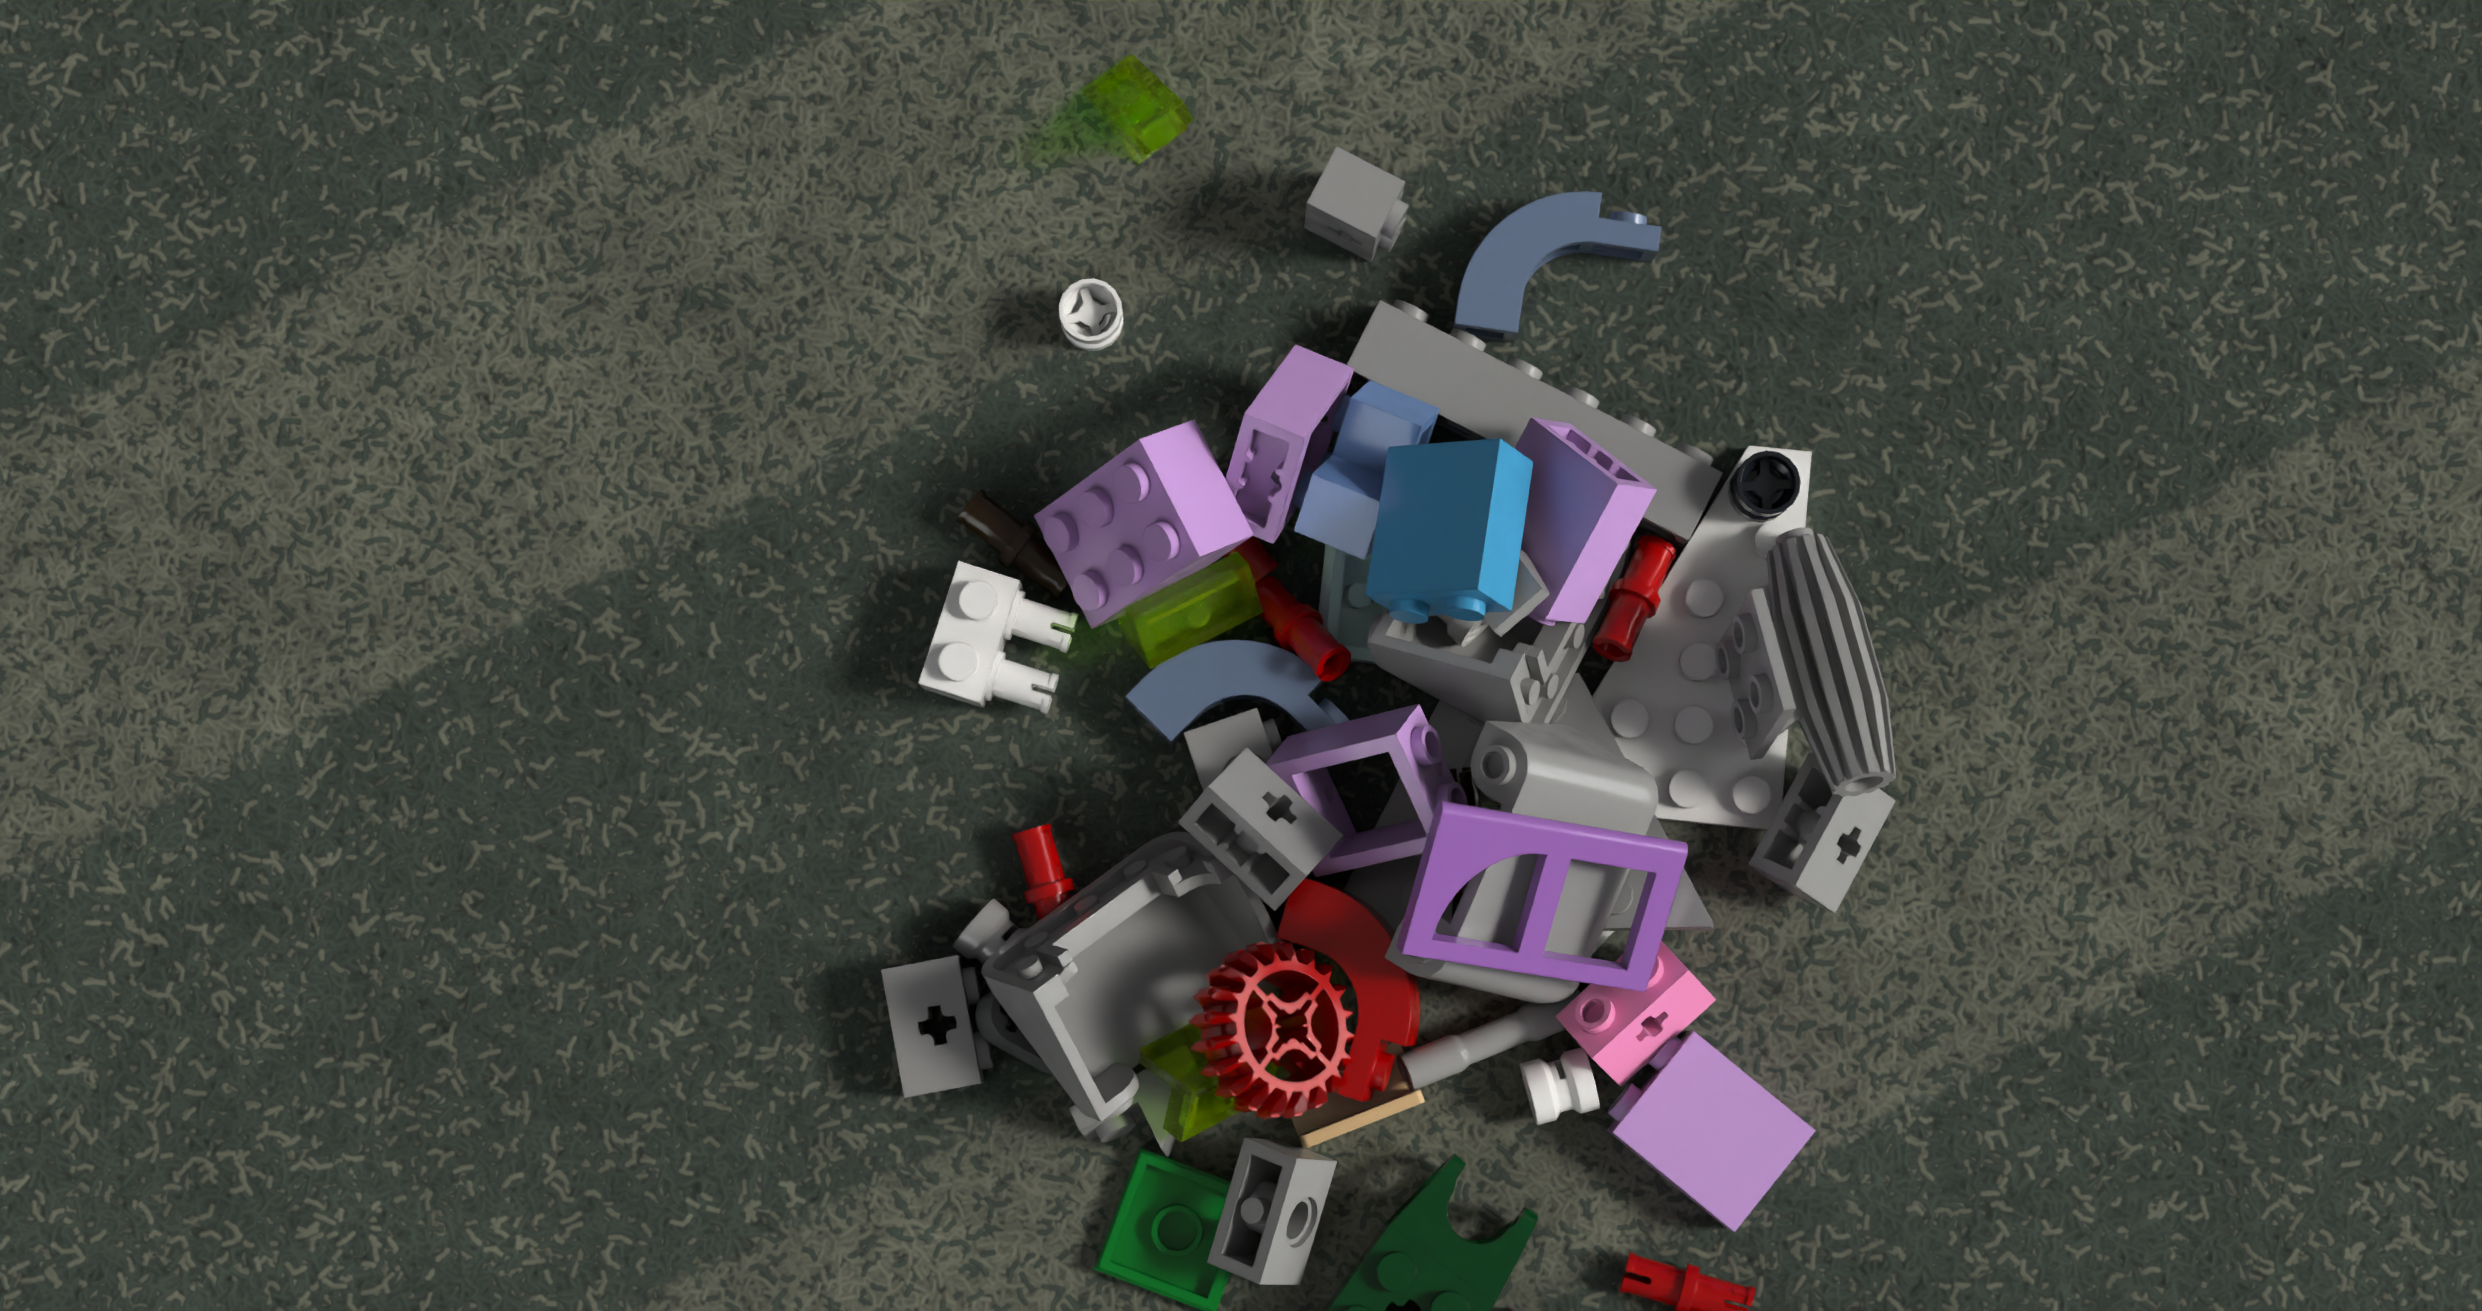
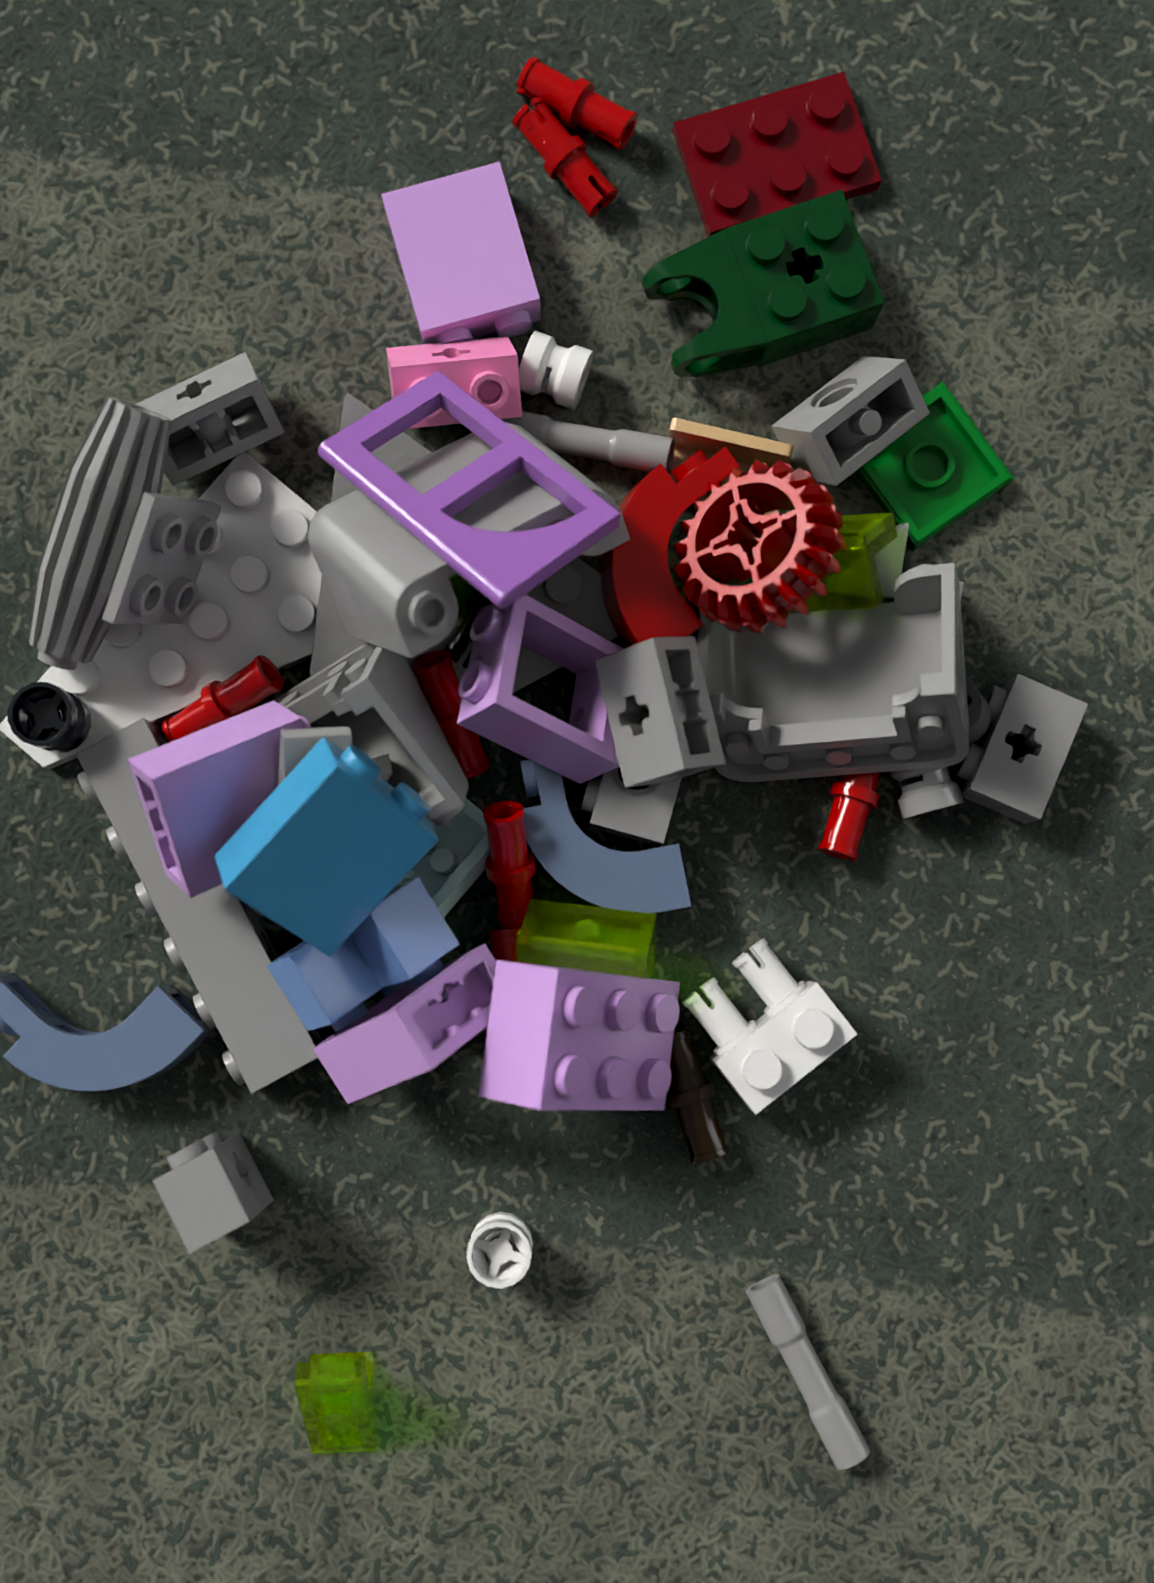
camera: 145 degrees left, 0 degrees up
none -> red pin [412,650,490,779]
none -> light grey piece [745,1274,870,1470]

